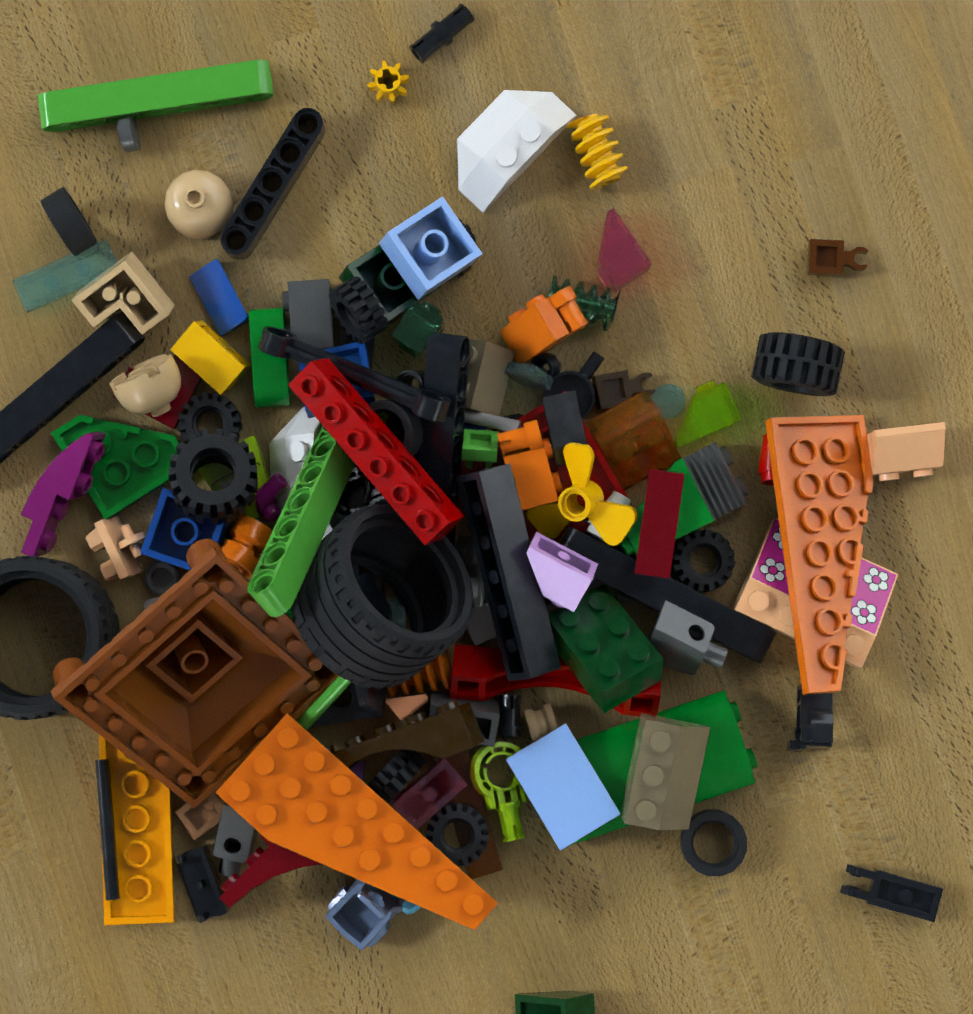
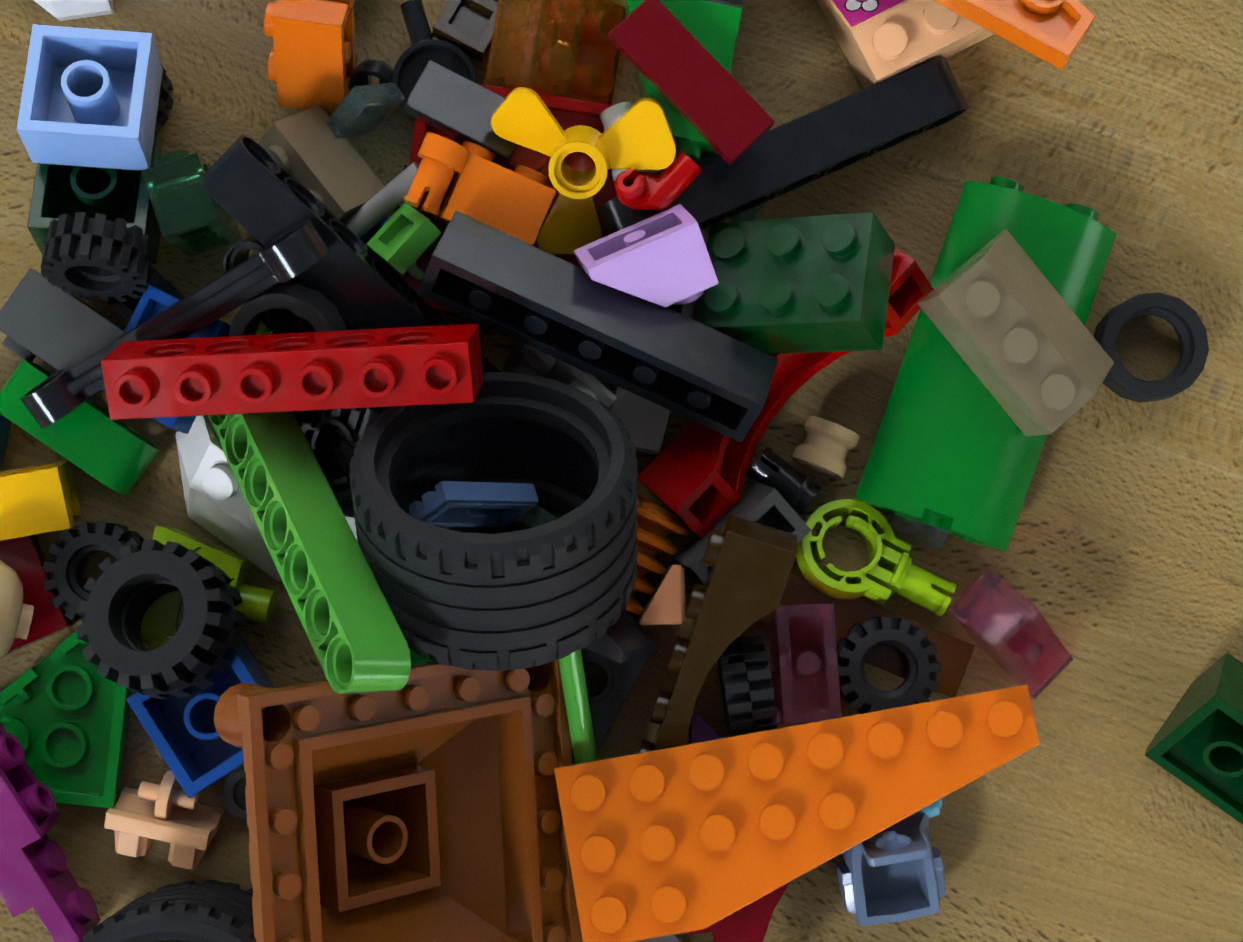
camera: 55 degrees left, 0 degrees up
orange wheel [220,515,273,579] -> none
magenta arm [255,472,288,522] -> none
light blue tile [506,723,621,851] -> none
dark grey torso [648,601,728,675] -> none
black tyre [672,529,736,592] -> none
black piece [787,684,833,753] -> none
none -> medium blue tile [408,481,539,527]
none -> red arm [615,151,702,210]
none -> clear pink slope [949,570,1073,699]

